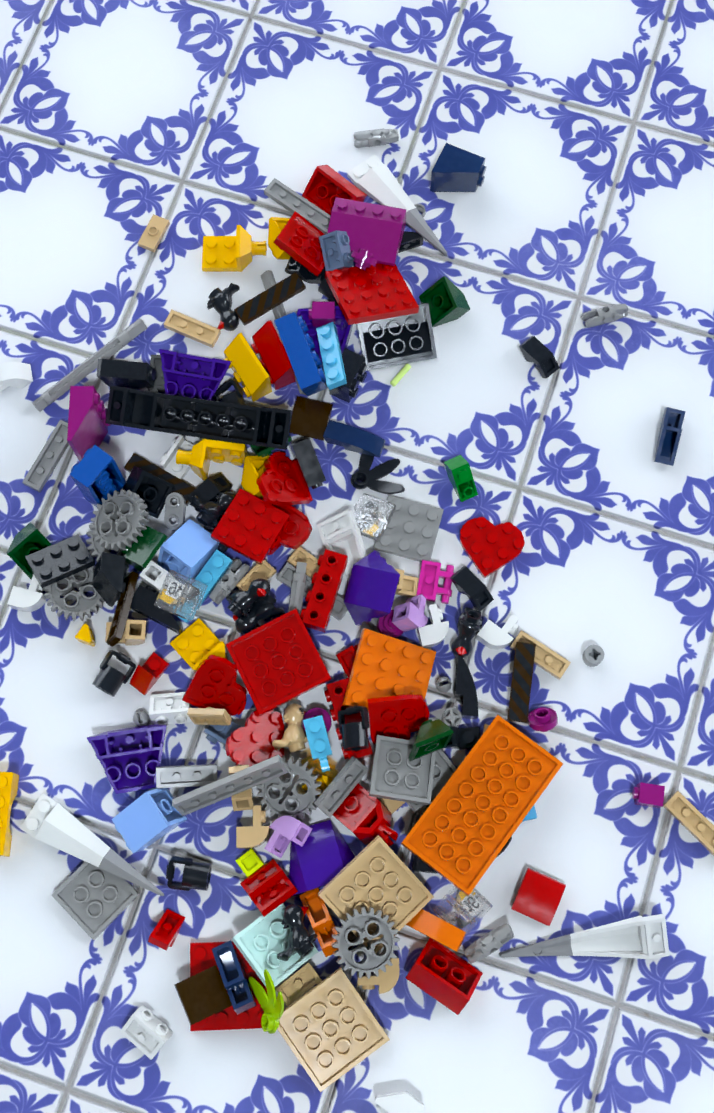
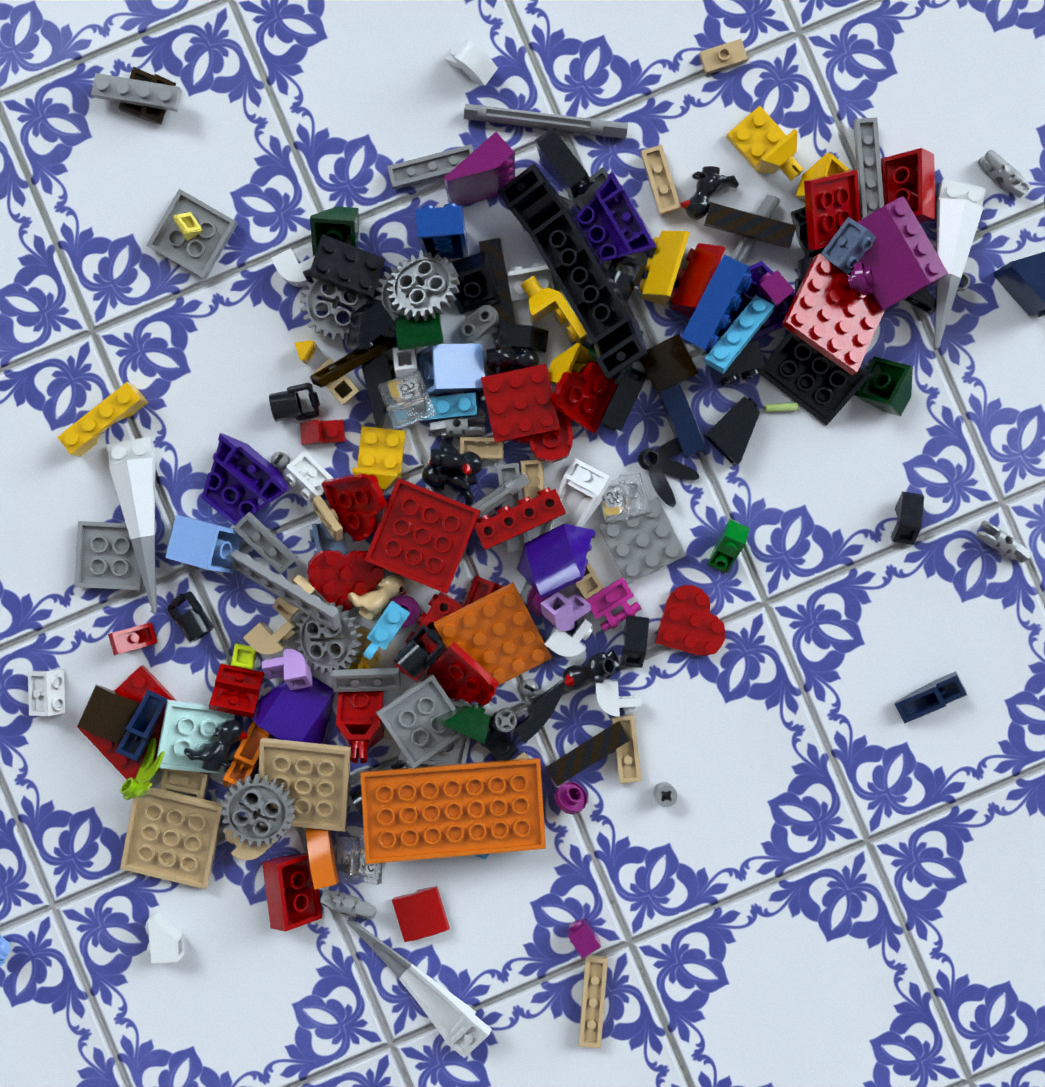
camera: 50 degrees right, 15 degrees up
none -> black slope [703,396,760,466]

